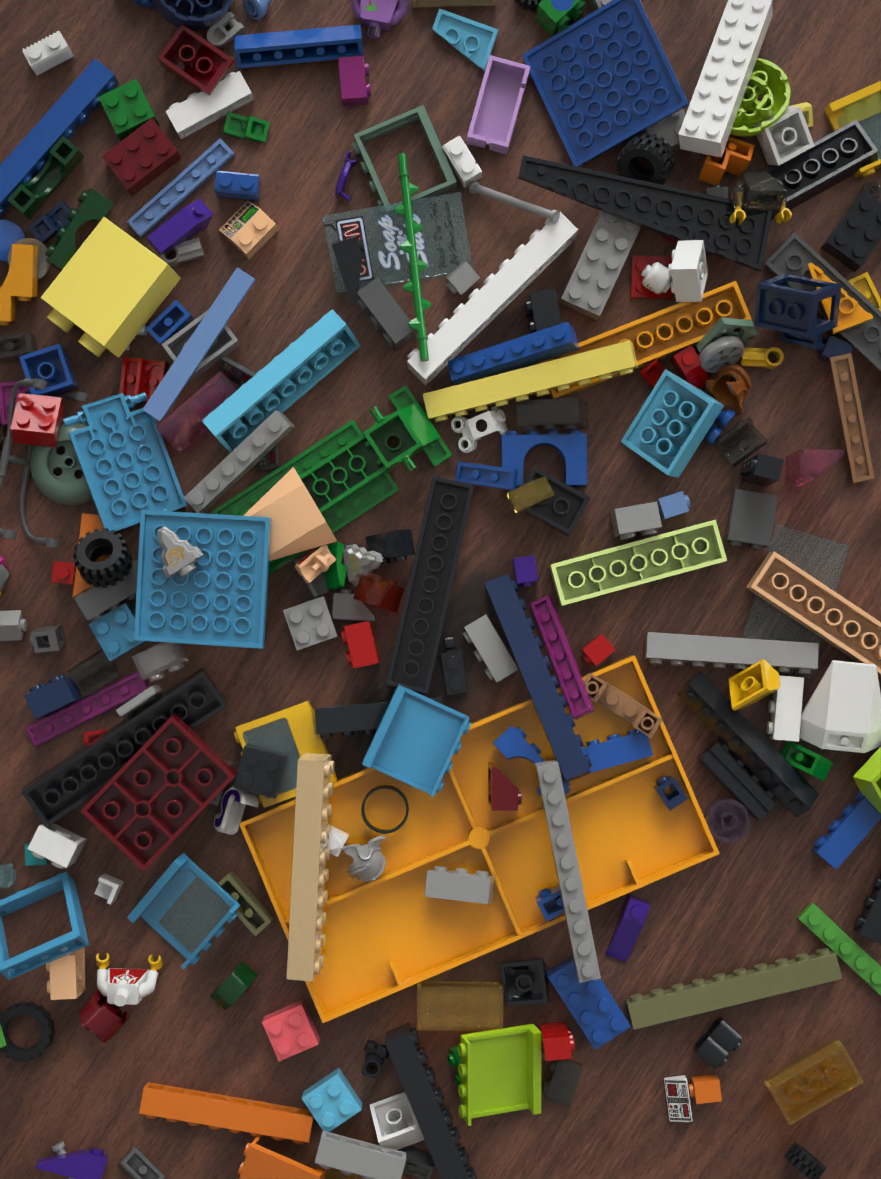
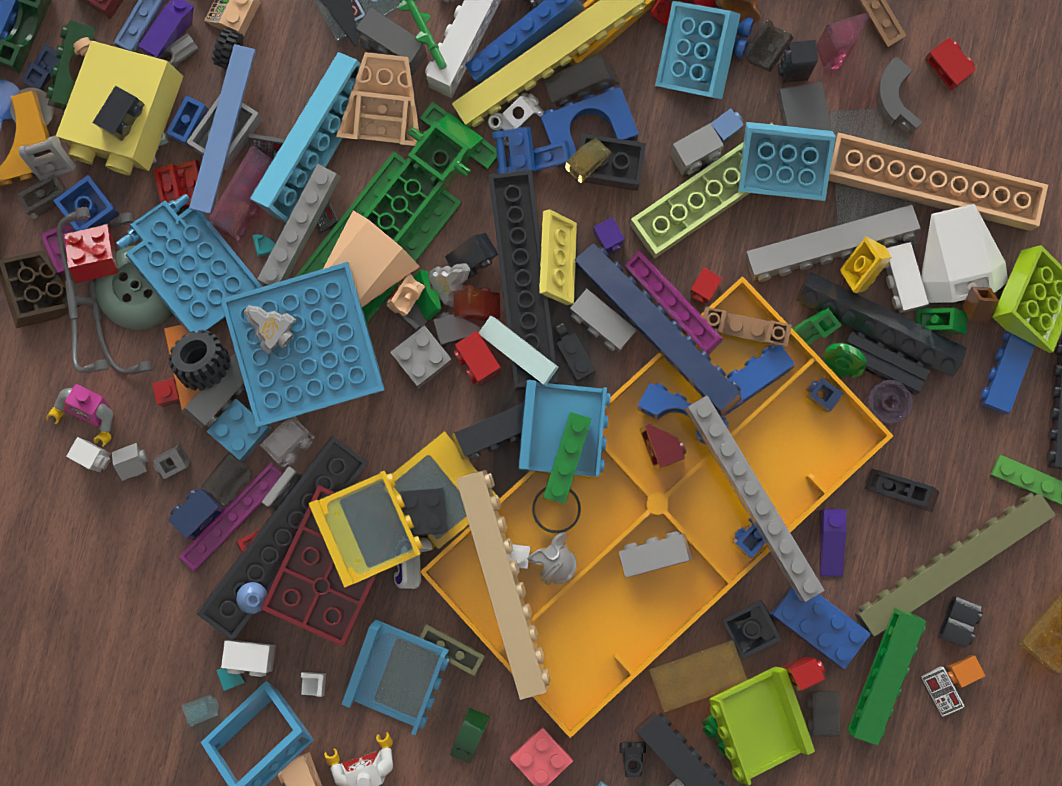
camera: 20 degrees left, 5 degrees down
none -> light grey plate [19,136,76,181]
none -> light nougat plate [73,37,91,56]
none -> black brick [92,85,145,141]
none -> black tyre [212,28,244,69]
none -> medium blue brick [236,582,268,614]
none -> teal tile [252,235,275,257]
none -> clear light blue panel [309,471,423,587]
none -> light nougat wedge [336,52,419,146]
none -> light aqua tile [479,316,559,385]
none -> blue plate [492,127,535,174]
none -> light yellow plate [539,209,577,305]
none -> green brick [543,412,592,505]
none -> medium azure slope [739,122,836,201]
none -> green slope [793,308,842,346]
none -> green tile [823,343,867,378]
none -> green brick [847,607,926,745]
none -> black slope [865,468,940,513]
none -> dark grey arch [876,57,922,135]
none -> reddish brown brick [962,287,999,322]

